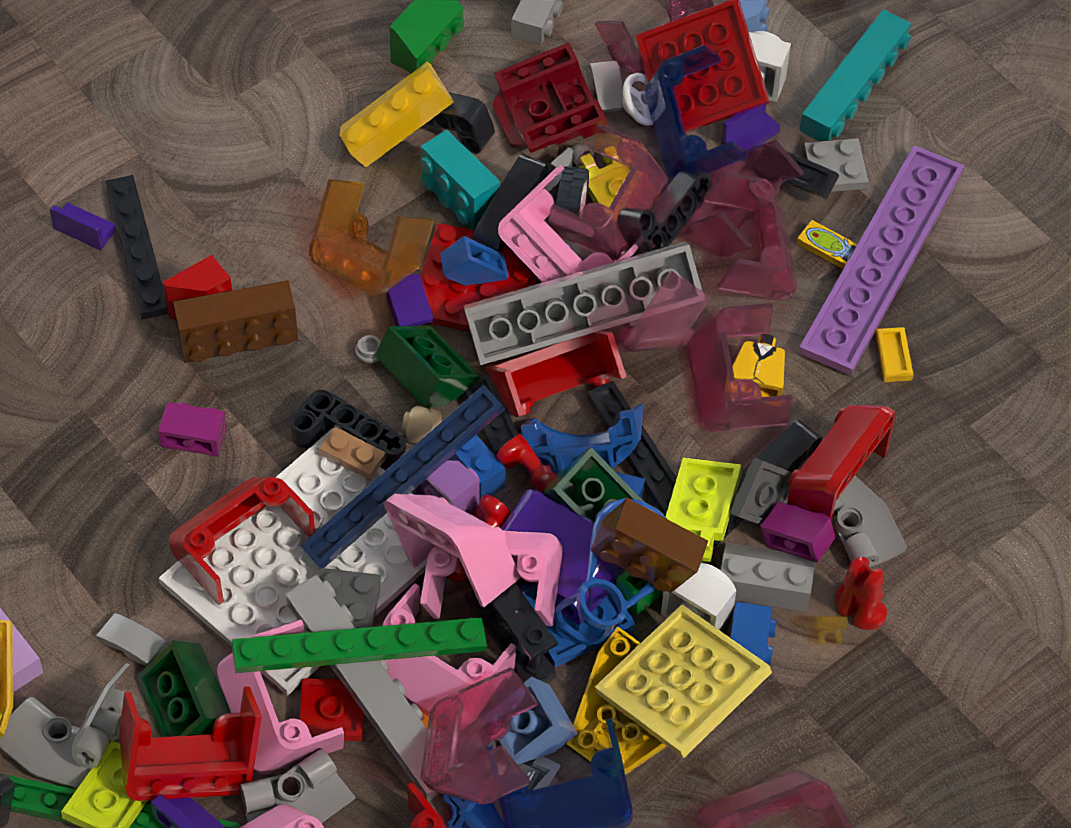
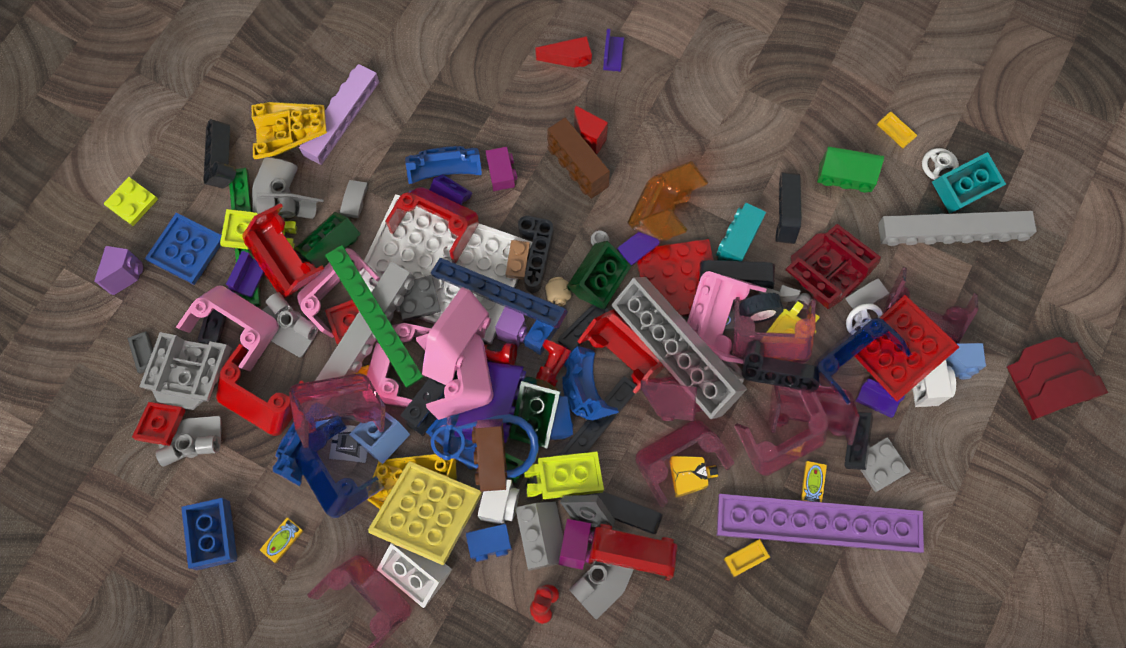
camera: 70 degrees right, 15 degrees up
black plate [106,175,168,320] -> none
yellow slope [339,61,454,167] -> none
blue slope [440,236,509,286] -> none
teal brick [799,9,912,142] -> none
clear yellow tile [813,616,847,644] -> none
none -> white slope [377,543,452,608]
none -> blue windscreen [405,146,482,184]
none -> dark purple panel [429,174,472,205]
none -> red slope [535,36,592,68]

